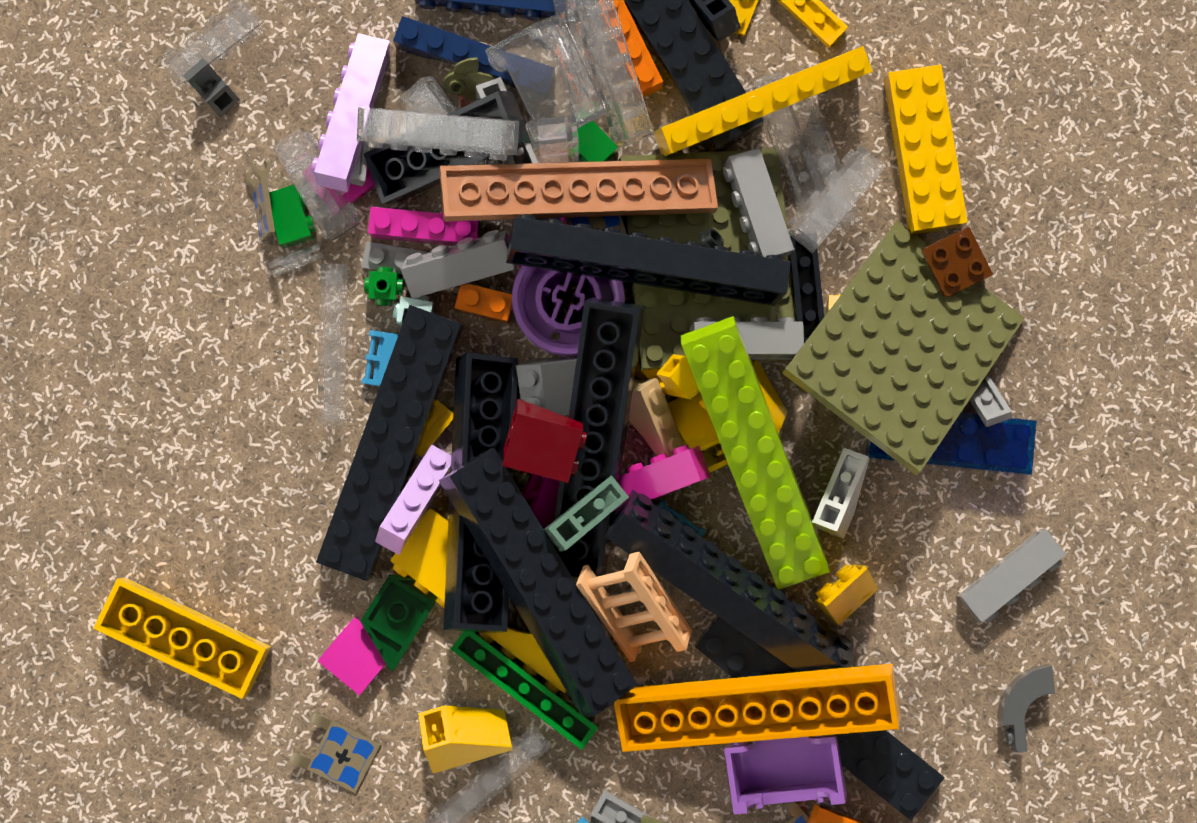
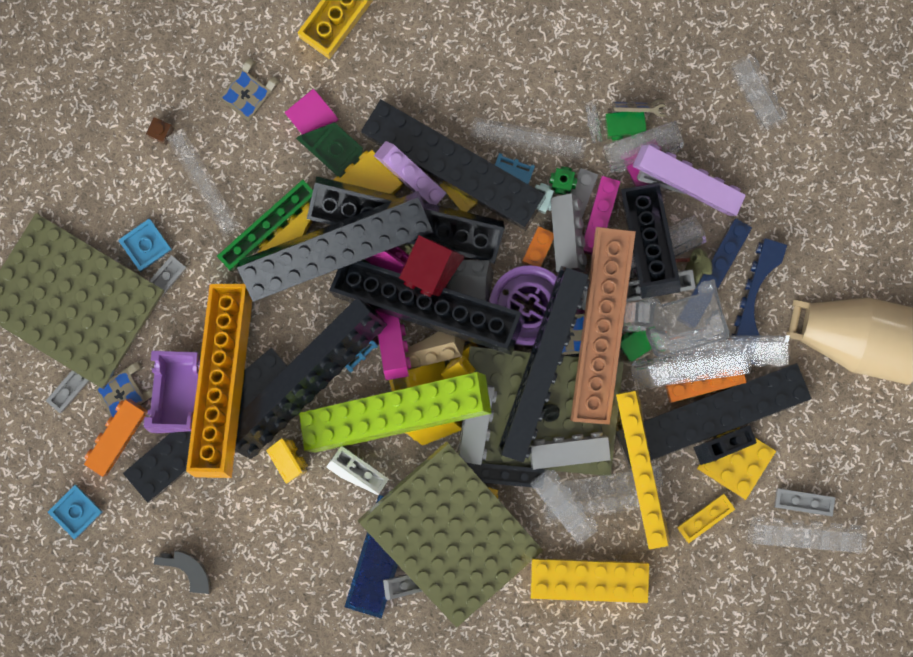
camera: 105 degrees right, 0 degrees up
dark grey brick [183,58,240,117] -> none
clear brick [356,107,519,160] -> none
yellow slope [418,705,513,774] -> none
sand green slope [544,476,629,553] -> none
light nougat fence [576,552,692,662] -> none
reddish brown bracket [921,227,993,297] -> none
light grey brick [957,529,1067,623] -> none

